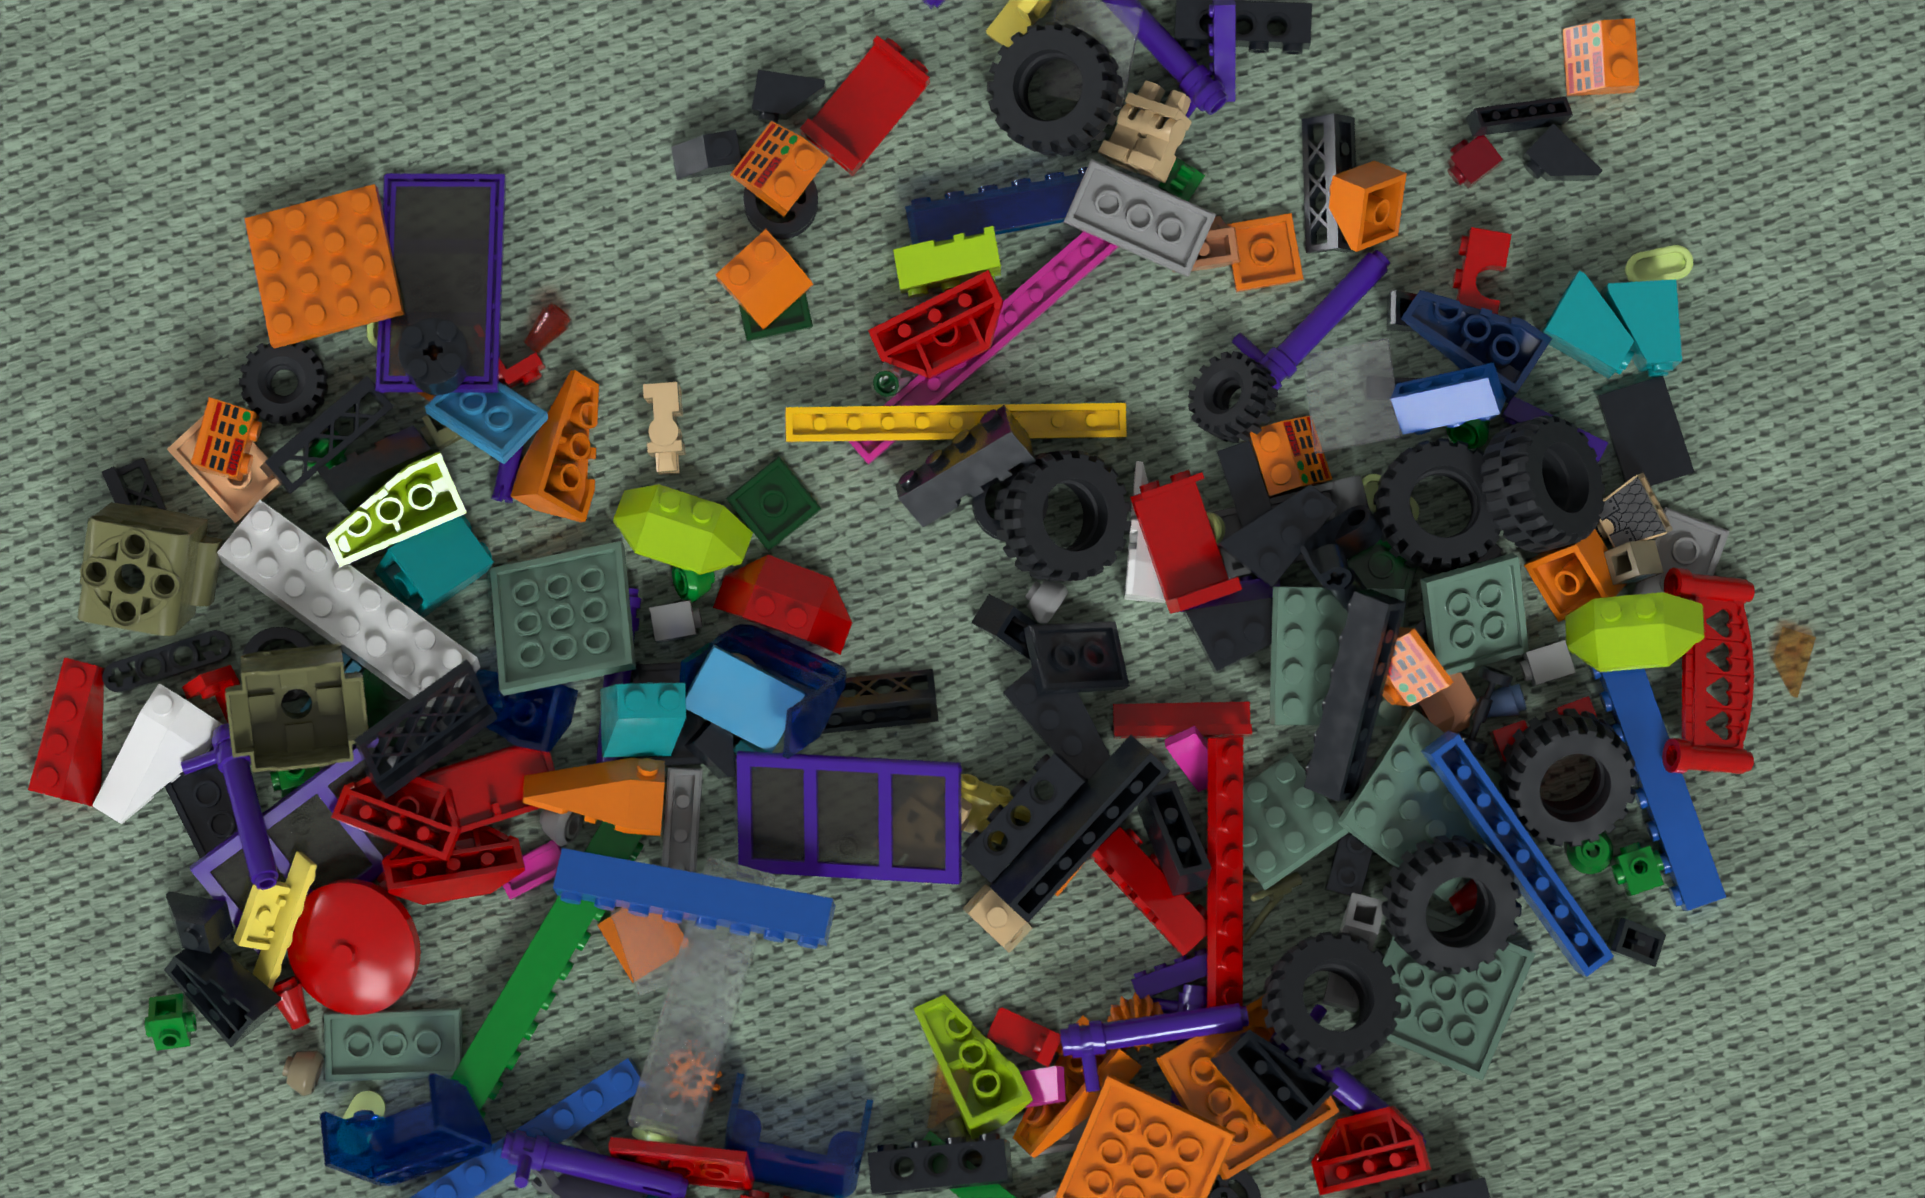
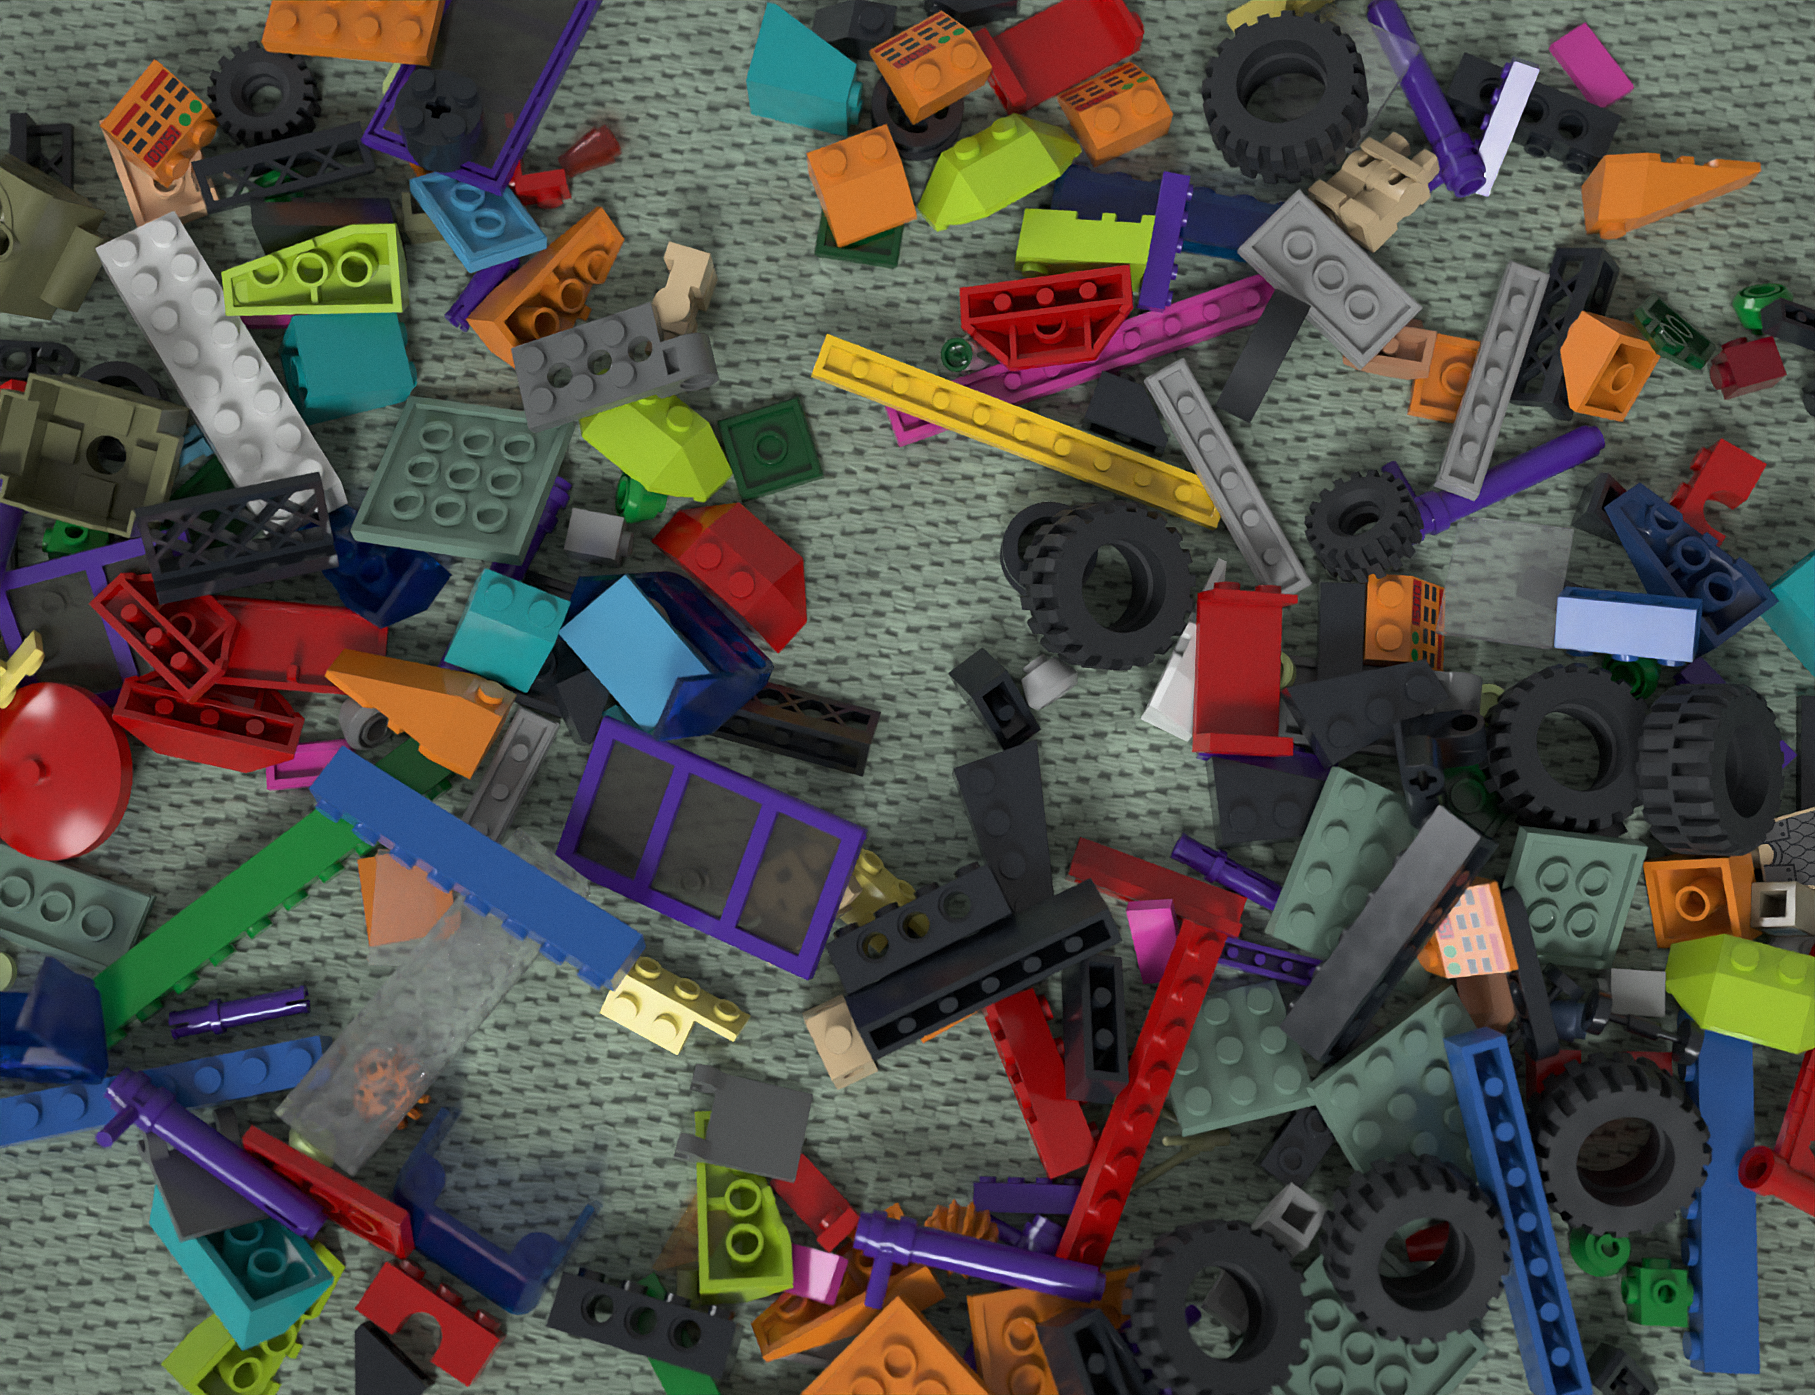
camera: 15 degrees right, 5 degrees down
black wedge [896,405,1036,527] -> none
black tile [1024,621,1130,695] -> none
green tile [1158,158,1205,202] -> none
none -> dark purple pin [169,985,311,1040]
none -> dark grey hinge [511,302,719,433]
none -> light yellow bracket [600,956,750,1055]
none -> dark grey flag [673,1063,813,1183]
none -> teal slope [746,2,864,137]
none -> lime wedge [917,113,1082,232]
none -> orange slope [1056,62,1173,168]
none -> black slope [1081,371,1168,458]
none -> dark purple piece [1137,171,1194,313]
none -> light grey tile [1144,358,1312,594]
none -> dark purple pin [1170,833,1283,911]
none -> black tyre [1215,288,1311,423]
none -> dark purple piece [1217,937,1322,988]
none -> light grey tile [1433,260,1550,501]
none -> black beam [1499,886,1560,1062]
none -> orange wedge [1581,153,1761,240]
none -> black wheel [1581,988,1705,1066]
none -> dark green tile [1634,293,1717,370]
none -> green cone [1732,283,1794,335]

